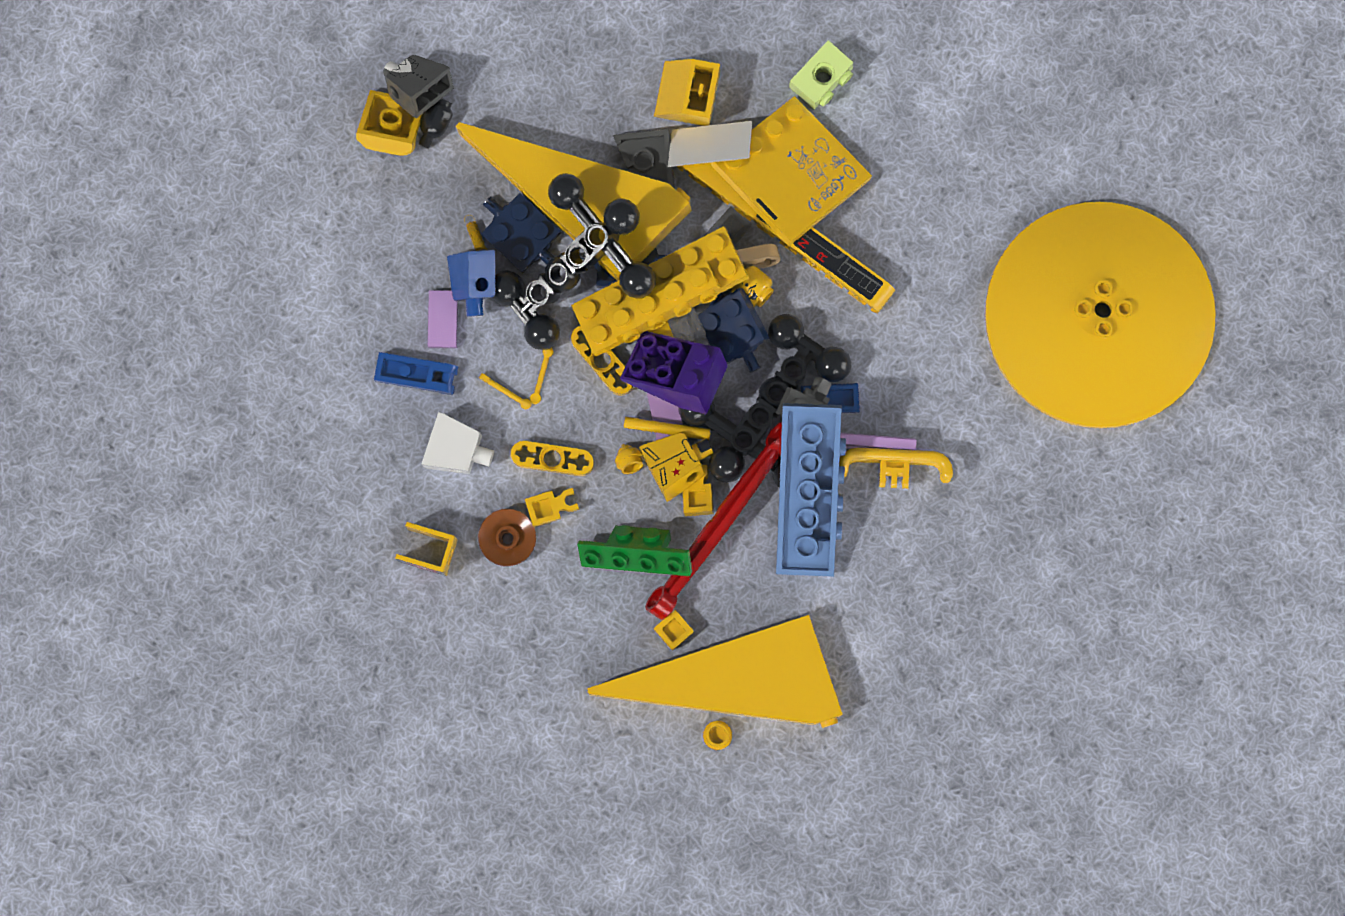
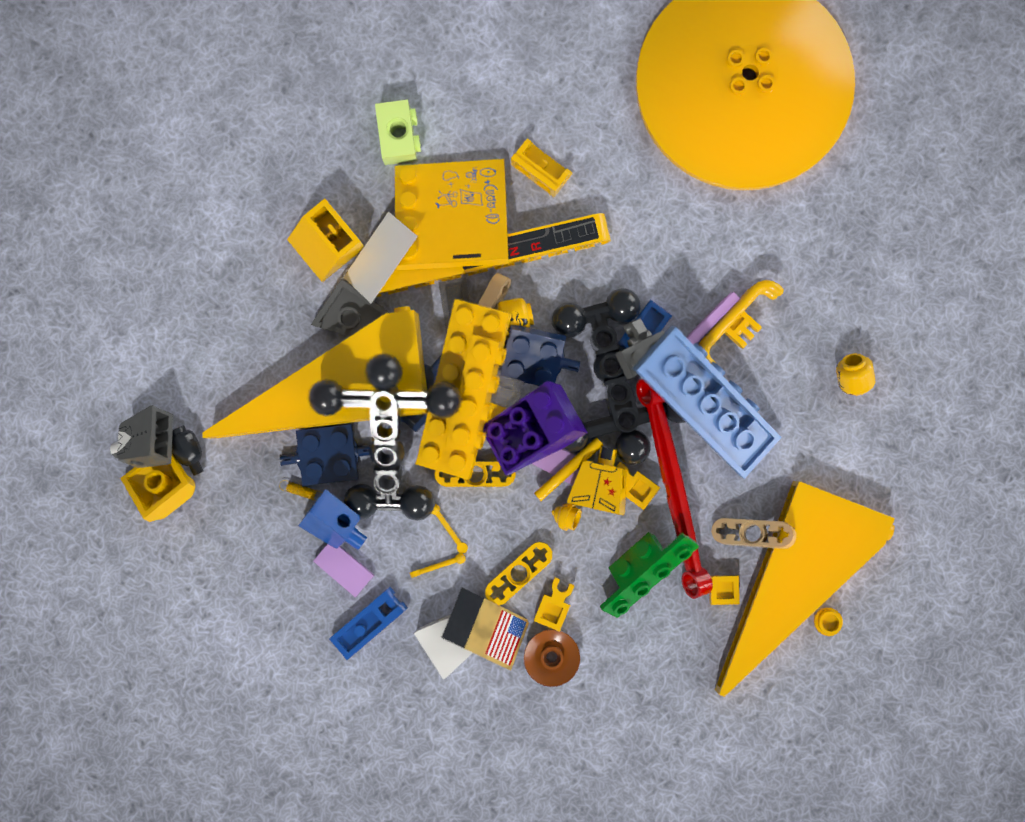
camera: 55 degrees left, 5 degrees up
yellow piece [395,522,458,576] -> none
none -> sticker [441,587,529,671]
none -> yellow hinge [511,138,573,197]
none -> tan beam [711,518,796,549]
none -> yellow head [836,353,876,396]

